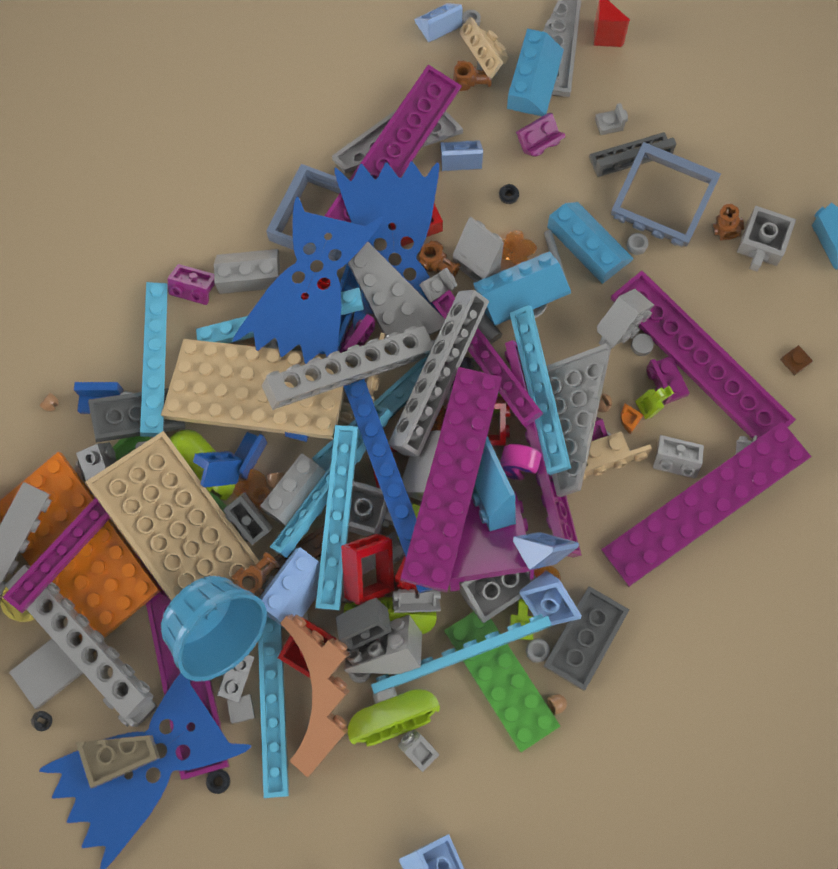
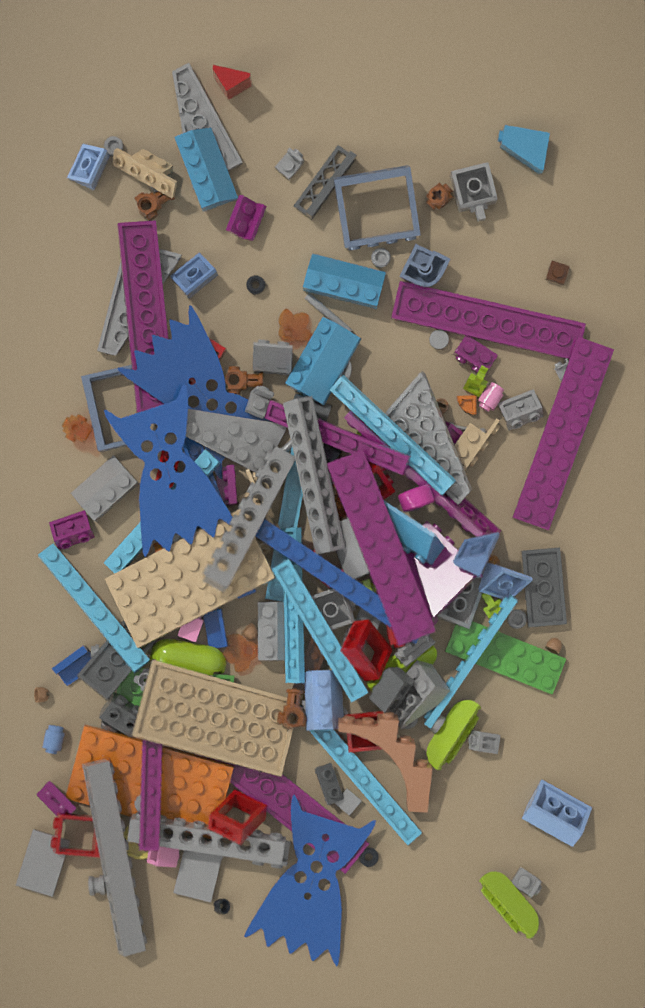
camera: 40 degrees left, 15 degrees up
dark tan wing [76,735,160,788] -> none
dark azure piece [161,576,267,681] -> none
blue panel [193,451,243,487] -> none
dark grey brick [223,492,273,545] -> none
light grey hinge [597,289,654,349] -> none
none -> medium blue brick [42,725,65,754]
none -> clear orange brick [62,414,93,444]
none -> bright pink brick [147,846,180,867]
none -> bright pink brick [178,617,204,642]
none -> red window [208,790,267,845]
none -> sand blue brick [399,244,450,287]
none -> bright pink brick [478,382,504,412]

